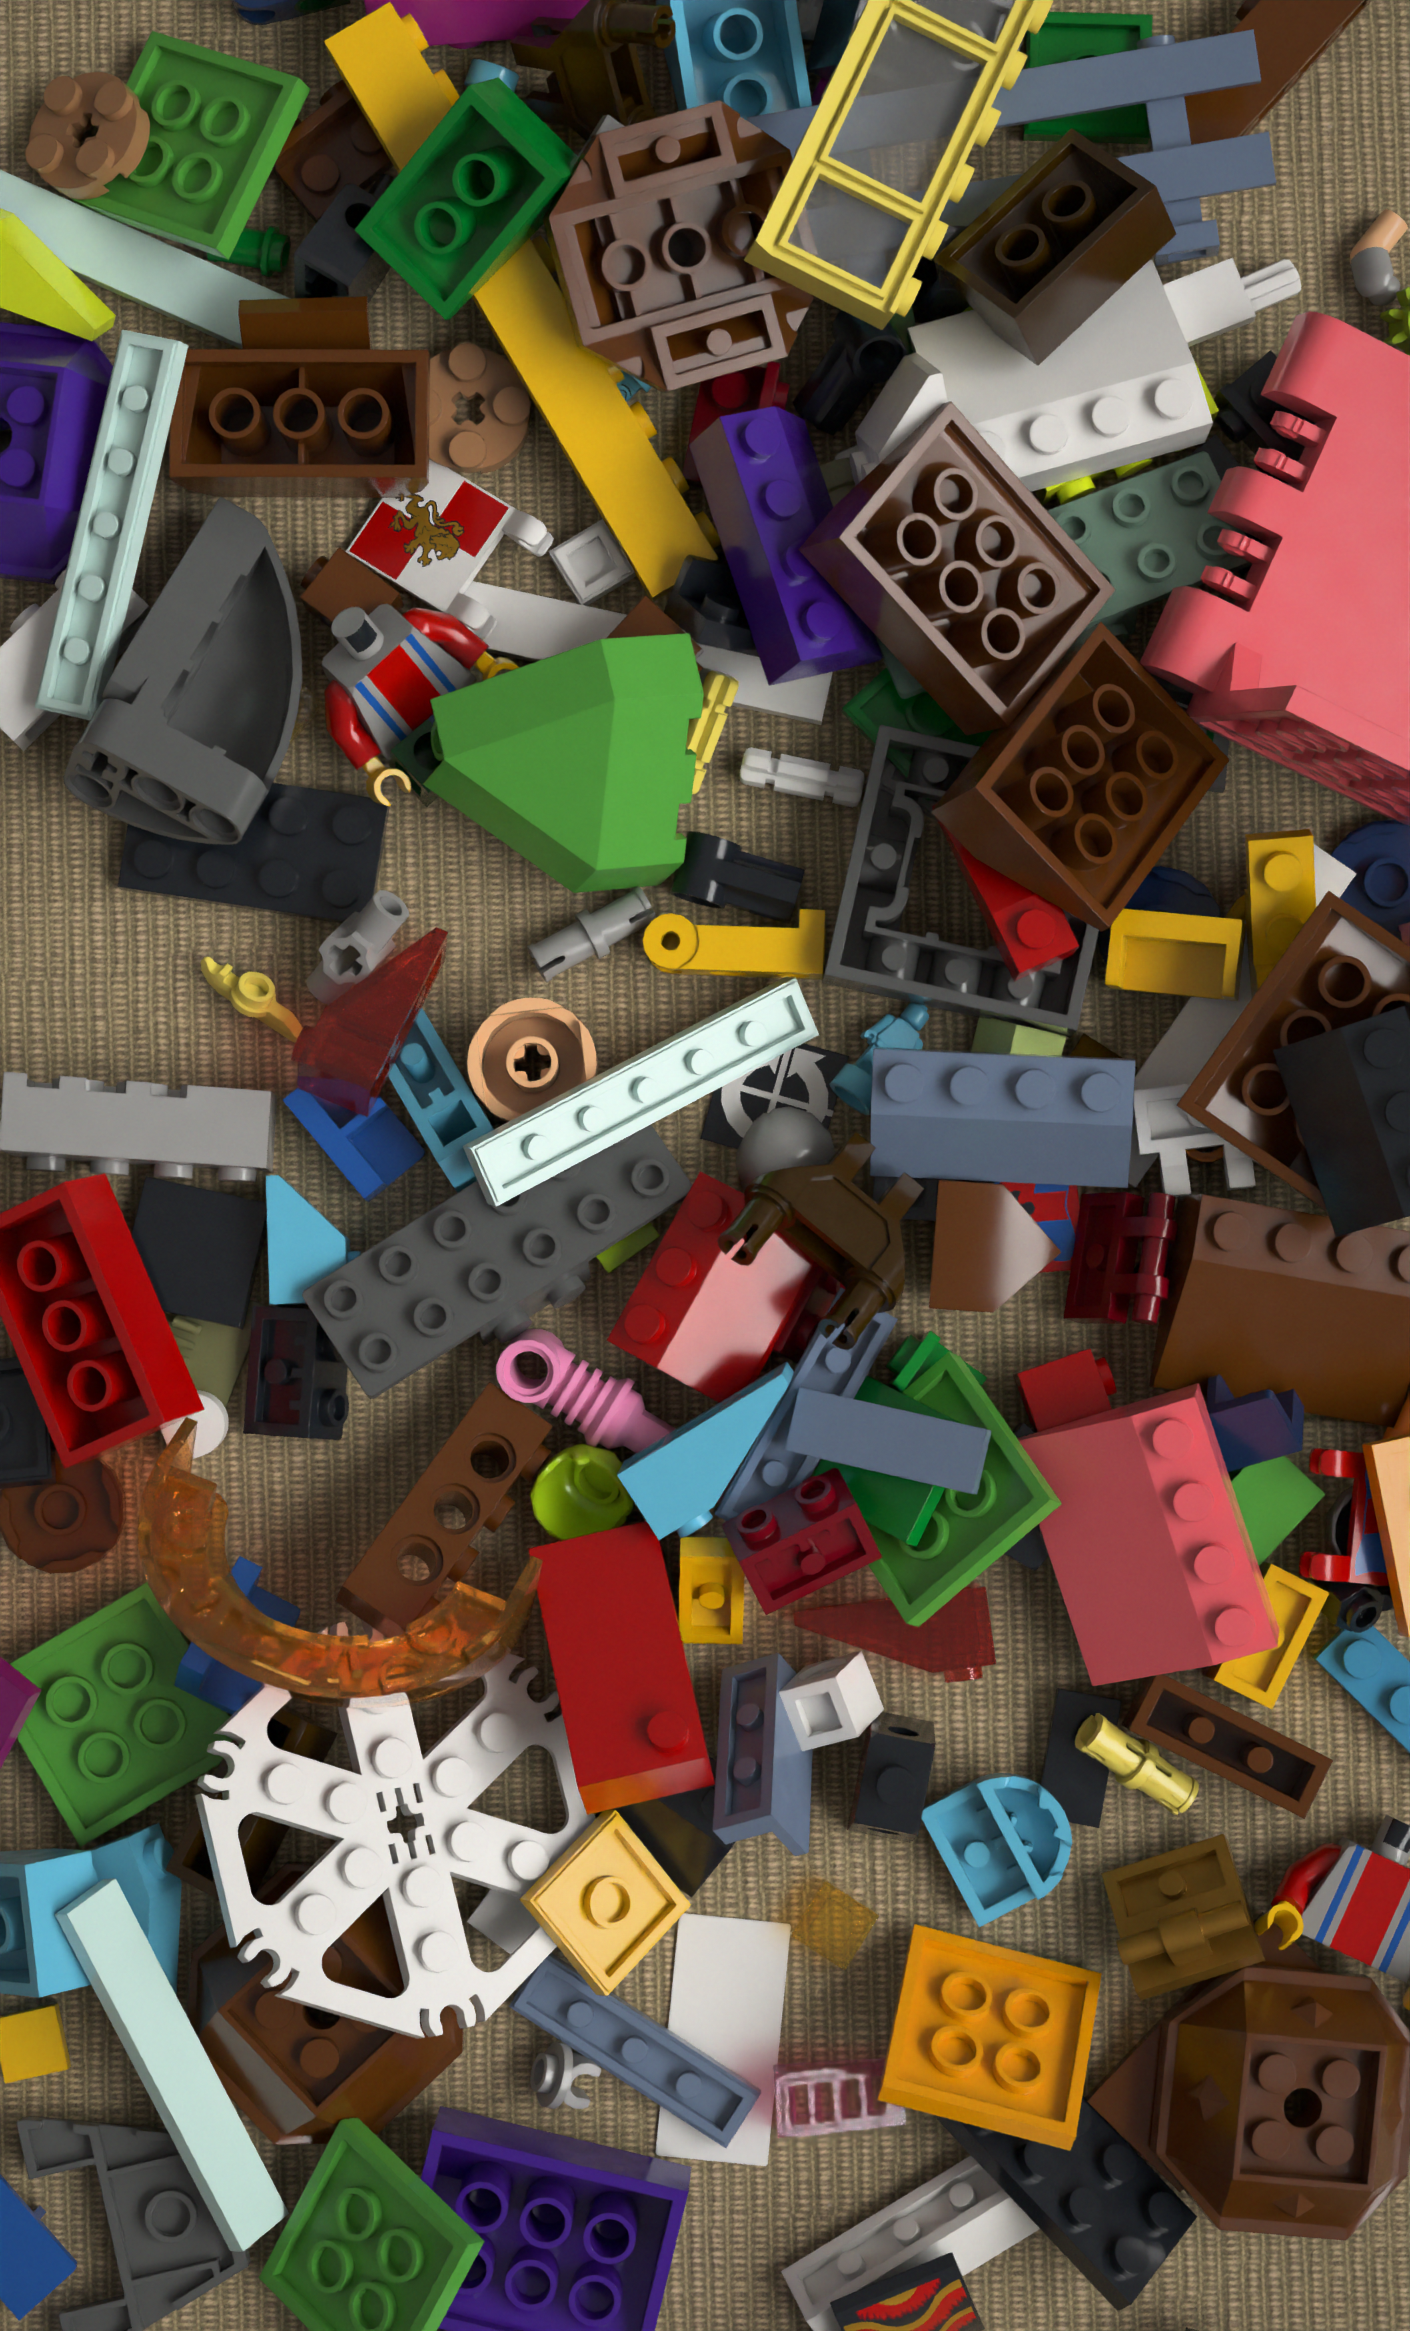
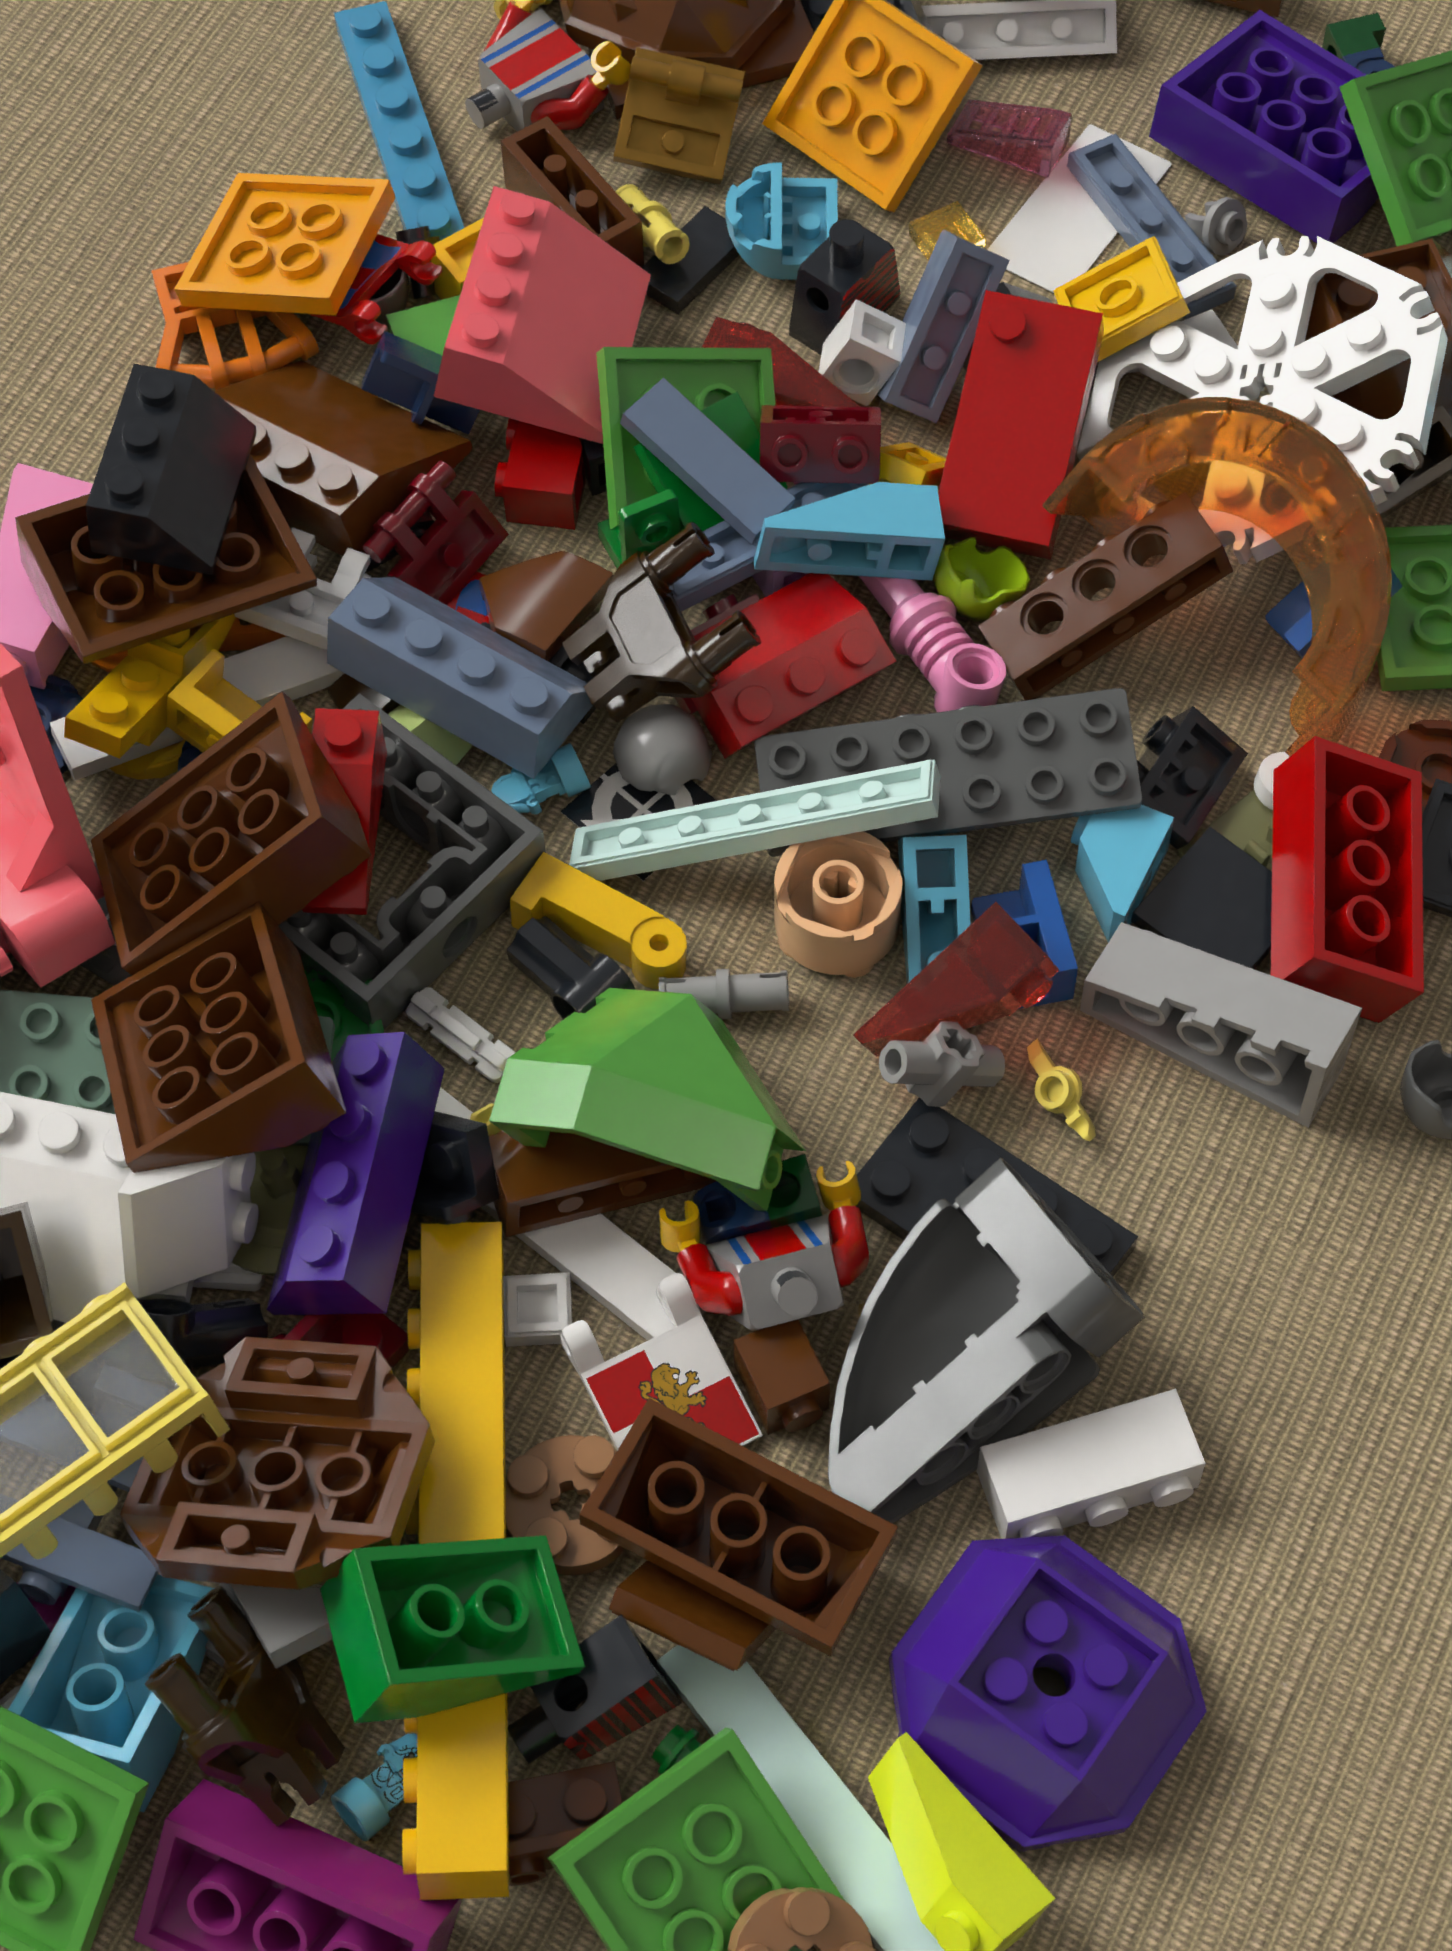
camera: 150 degrees left, 25 degrees down
light aqua tile [35,330,188,721] -> none

